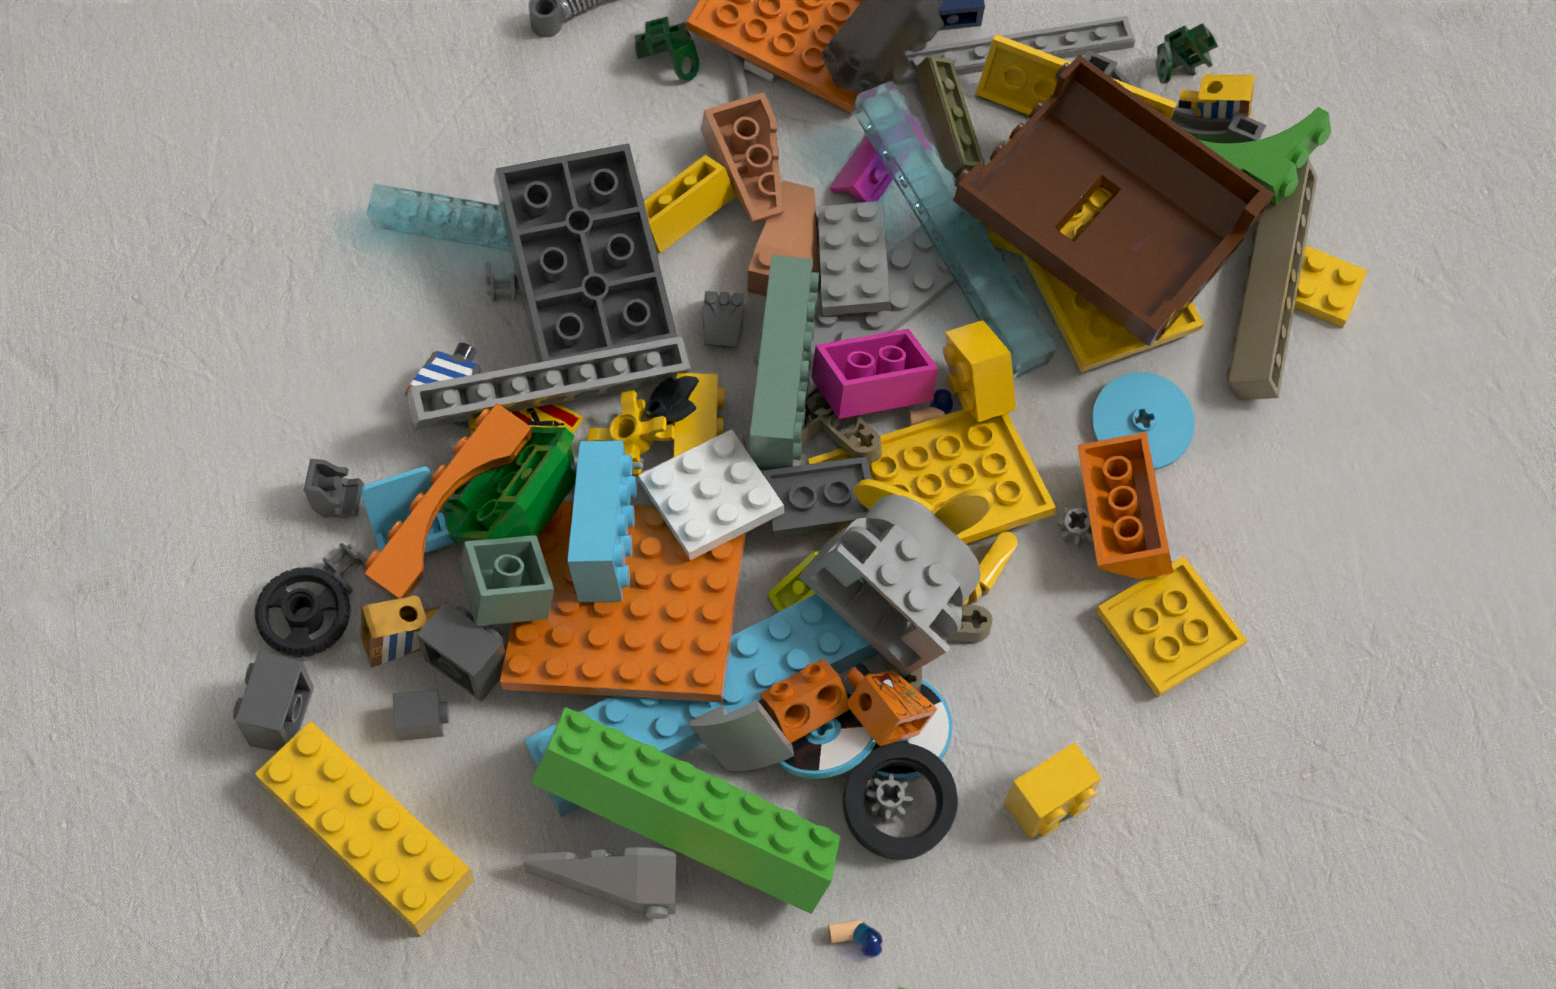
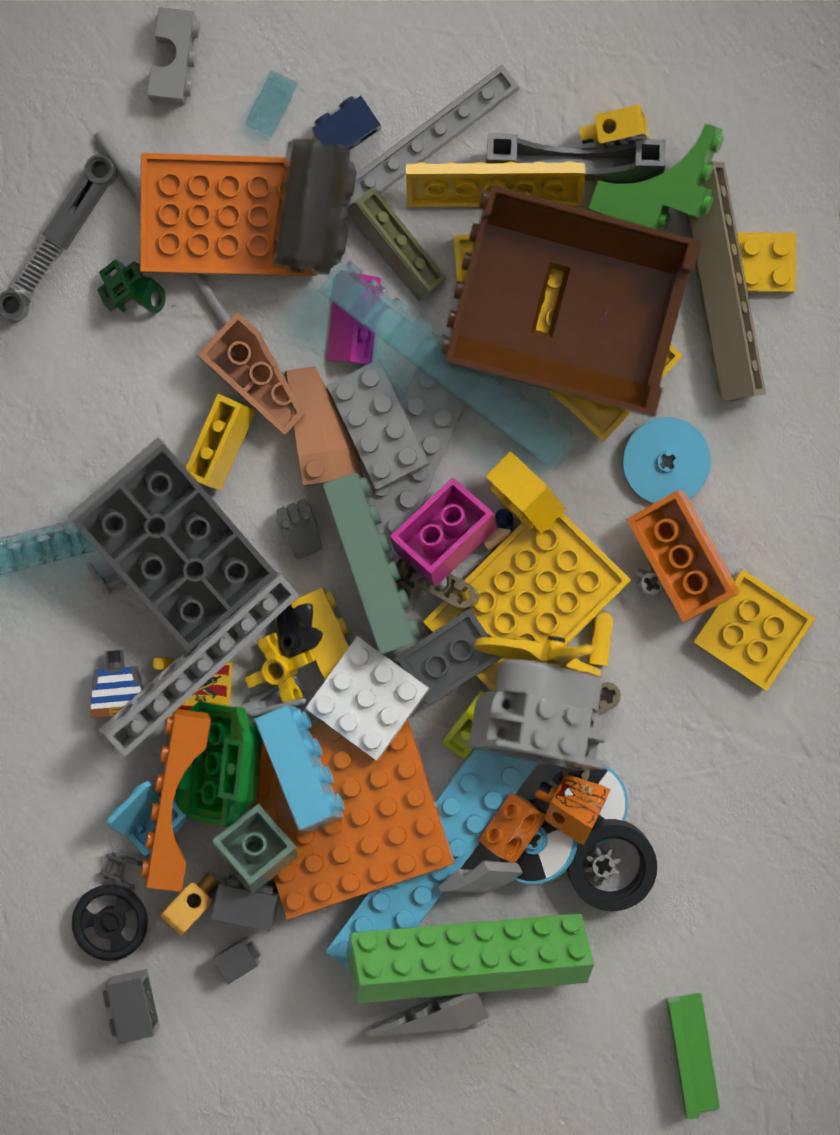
camera: 20 degrees left, 25 degrees up
yellow brick [255,721,475,936] -> none
dark grey hand [304,459,364,518] -> none
arm [828,920,883,957] -> none
yellow brick [1004,742,1102,839] -> none
dark green piece [1156,23,1218,84] -> none

